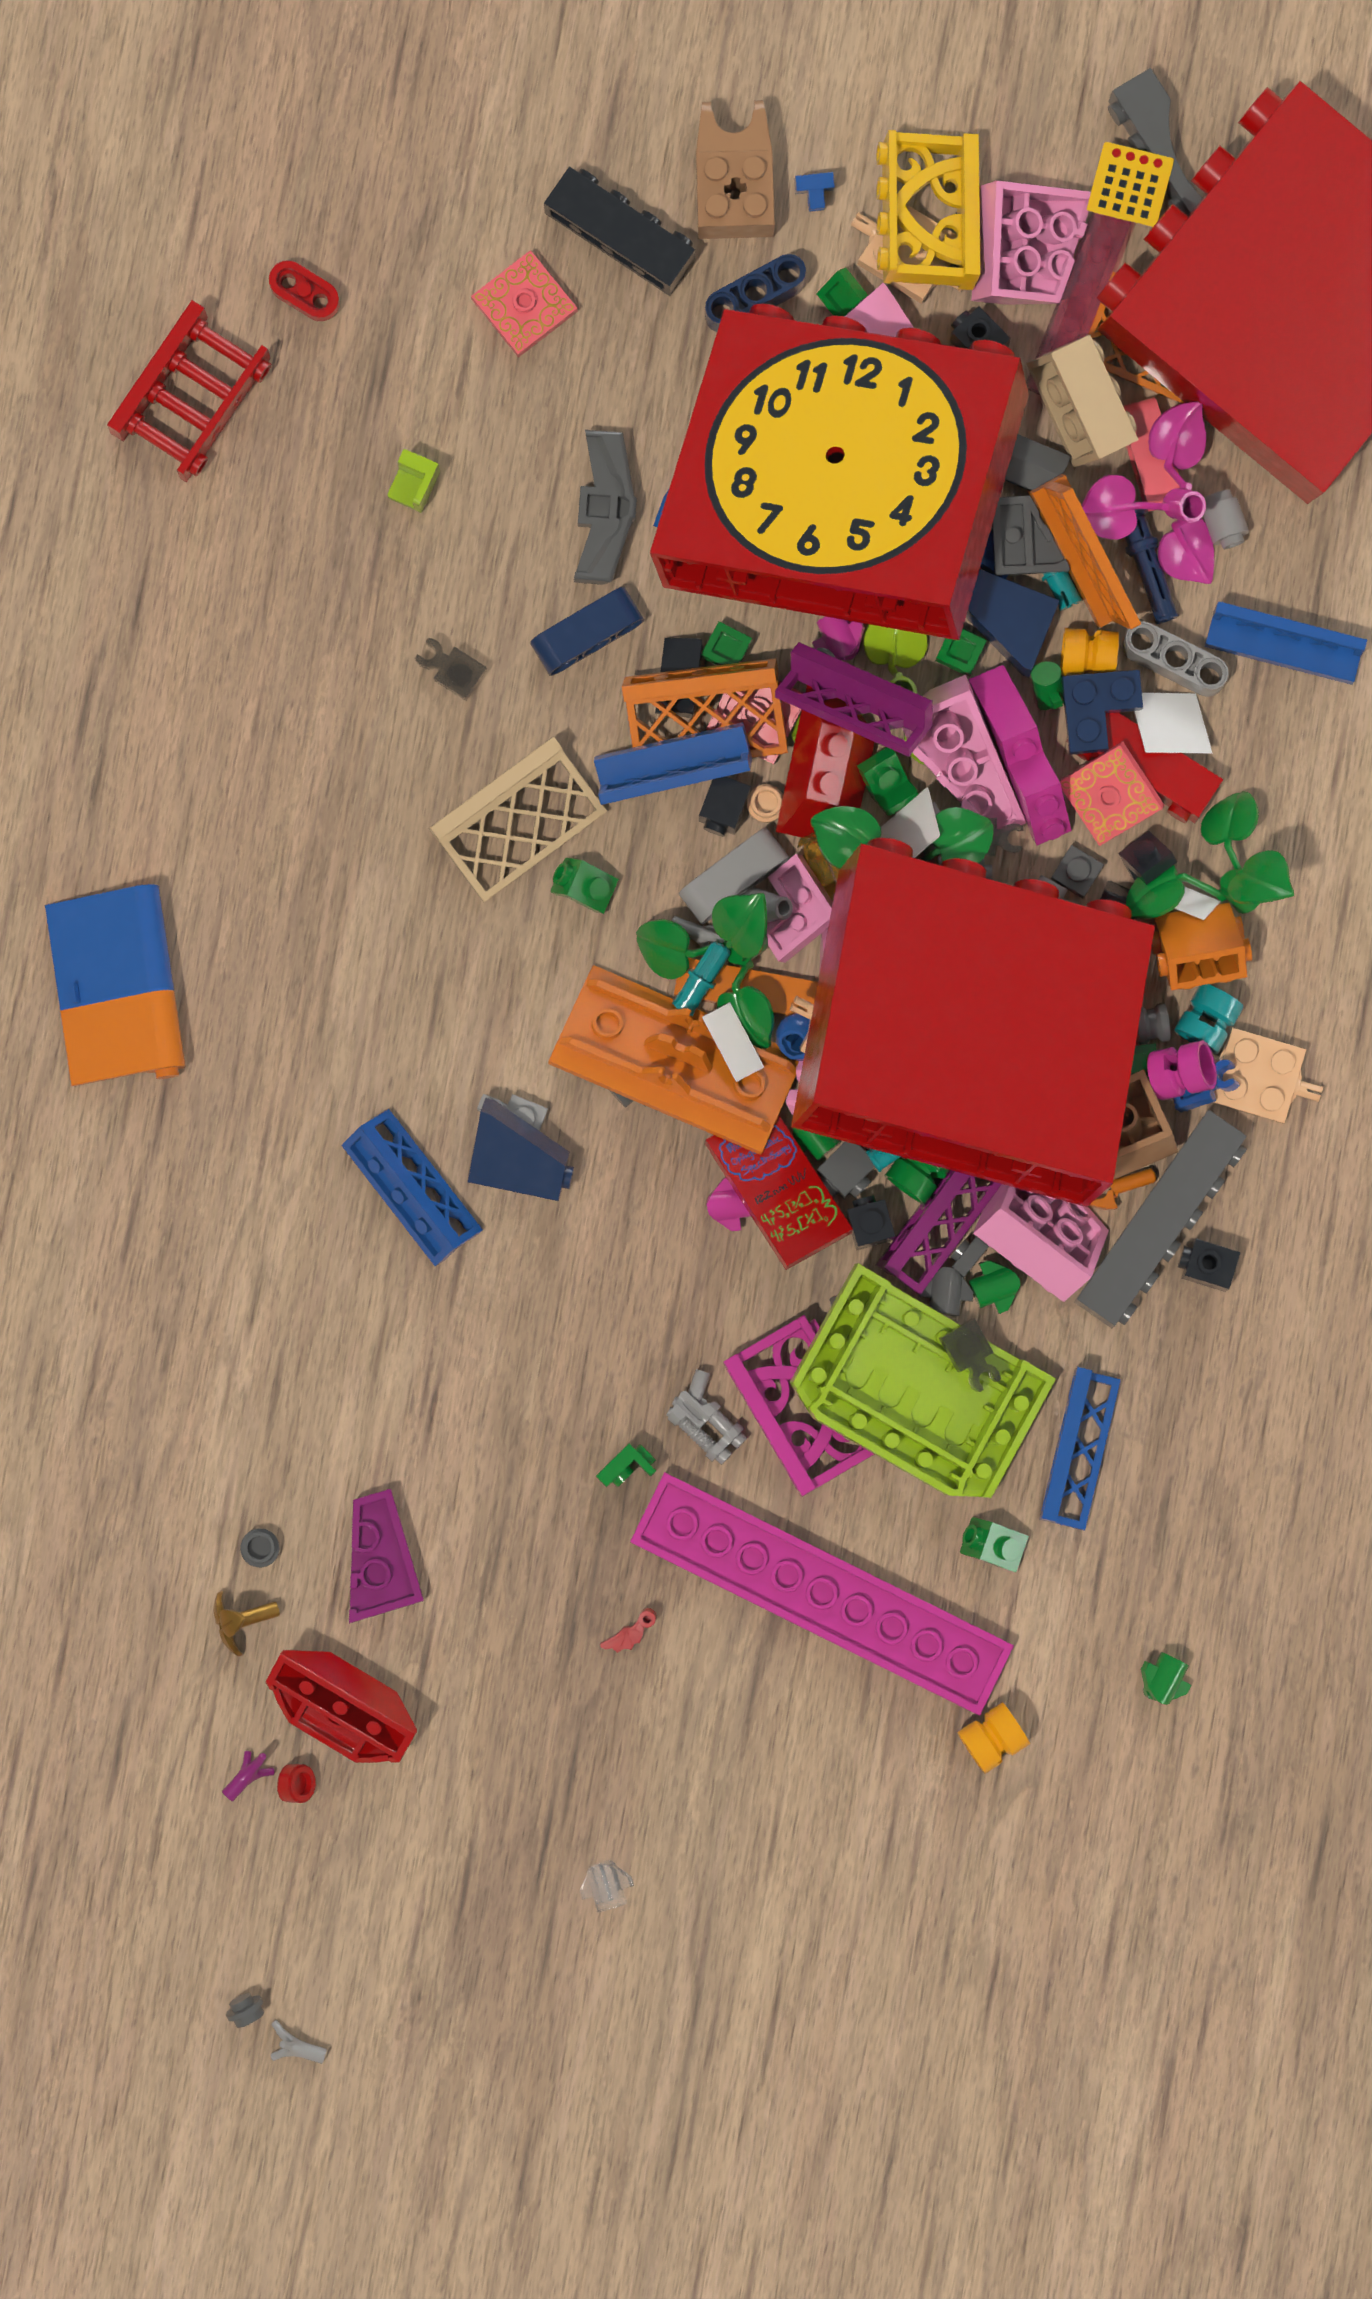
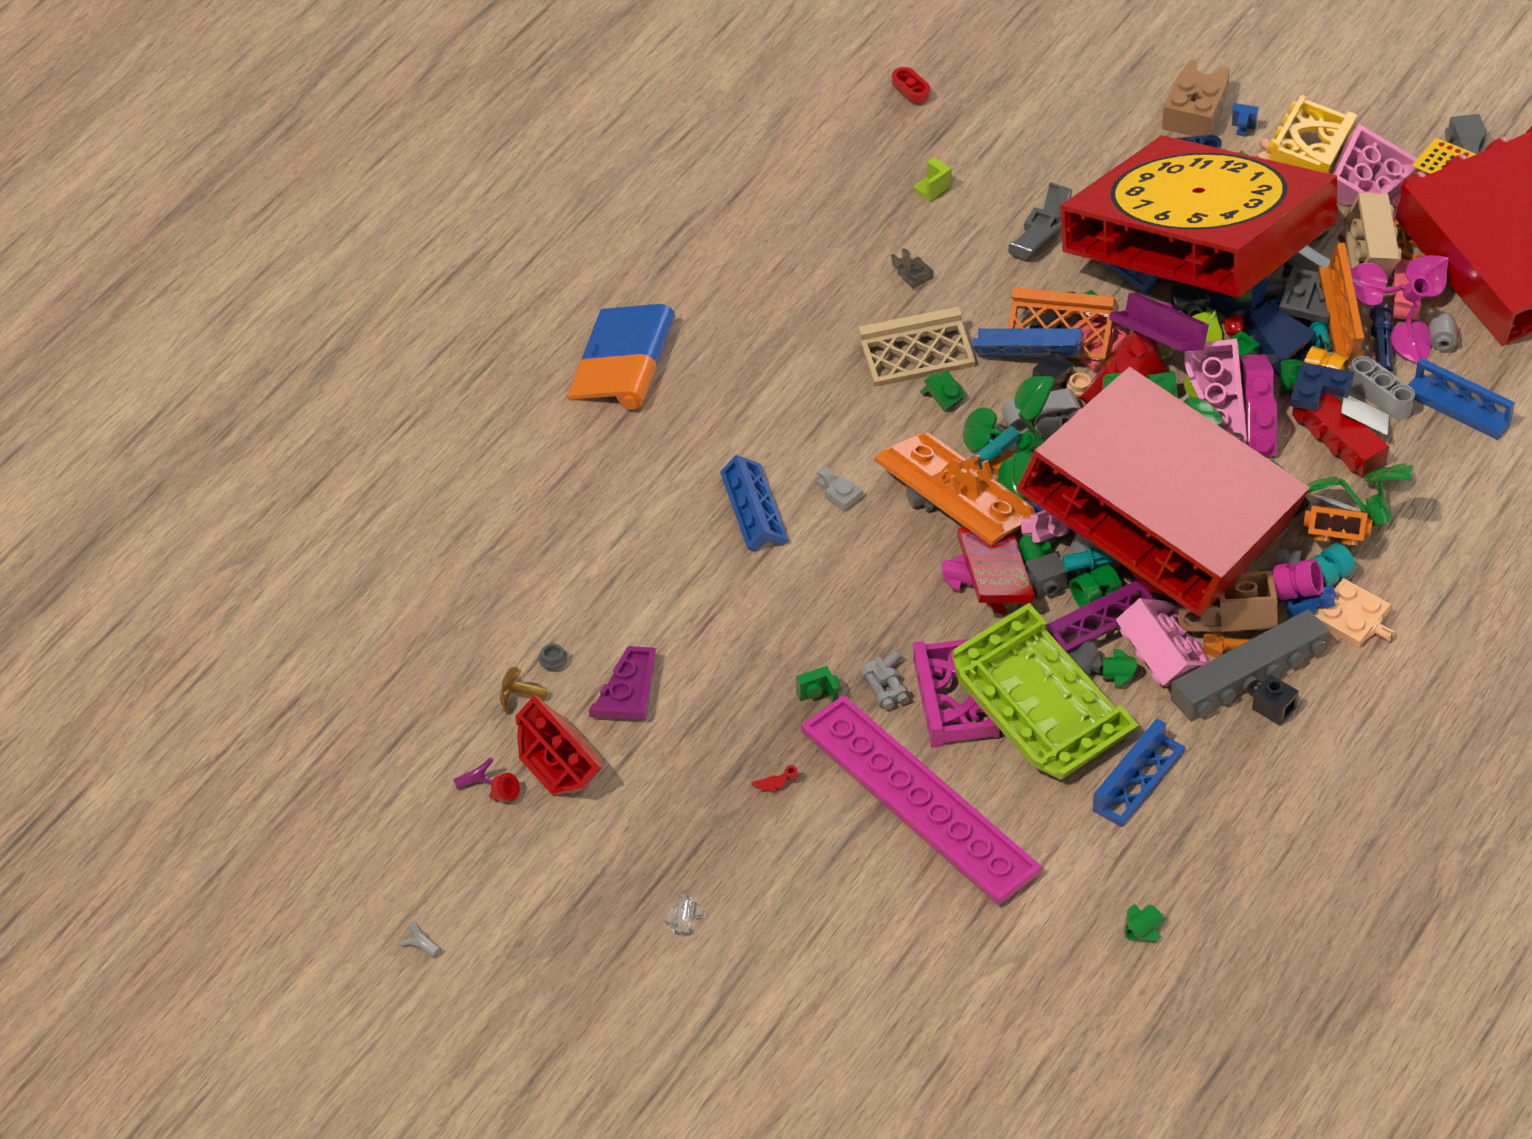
camera: 25 degrees right, 35 degrees down
red fence [107,300,272,483] -> none
dark grey plate [226,1993,264,2028] -> none
dark blue slope [468,1098,574,1201] -> none
coral plate [471,250,578,358] -> none
dark blue beam [530,587,644,676] -> none
black brick [544,166,695,296] -> none
white sticker [702,1003,764,1082] -> none
black brick [846,1195,895,1251] -> none
clear smoke plate [939,1319,1001,1392] -> none
dark grey plate [951,1237,989,1278] -> none
light orange wheel [957,1702,1030,1774] -> none
bracket [960,1517,1029,1573] -> none
coral plate [1059,742,1165,846] -> none
black bracket [1118,831,1177,885] -> none

